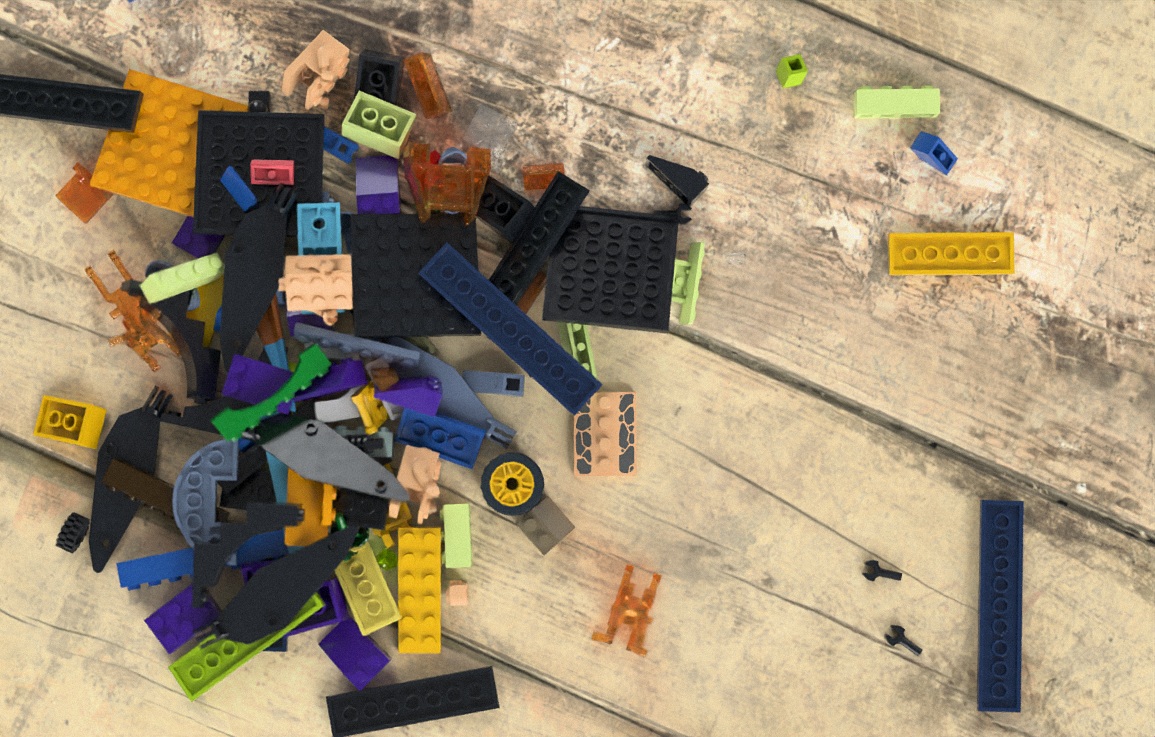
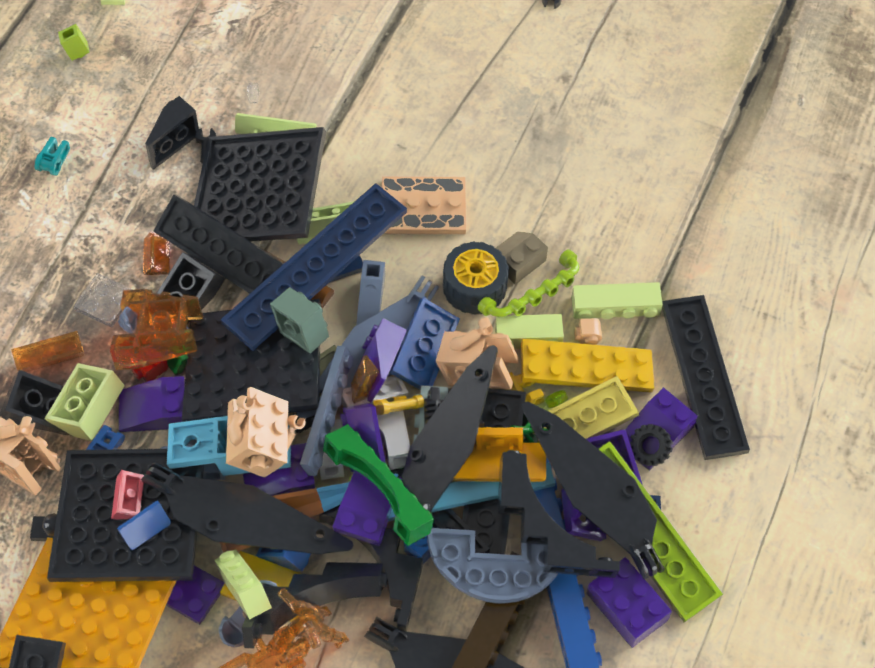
camera: 90 degrees left, 25 degrees down
clear orange piece [591,564,662,658] -> none
none -> teal piece [34,136,70,176]
none -> sand green brick [270,287,329,353]
none -> lime bar [478,249,579,317]
none -> yellowish green brick [571,282,663,319]
none -> black tyre [630,424,673,466]

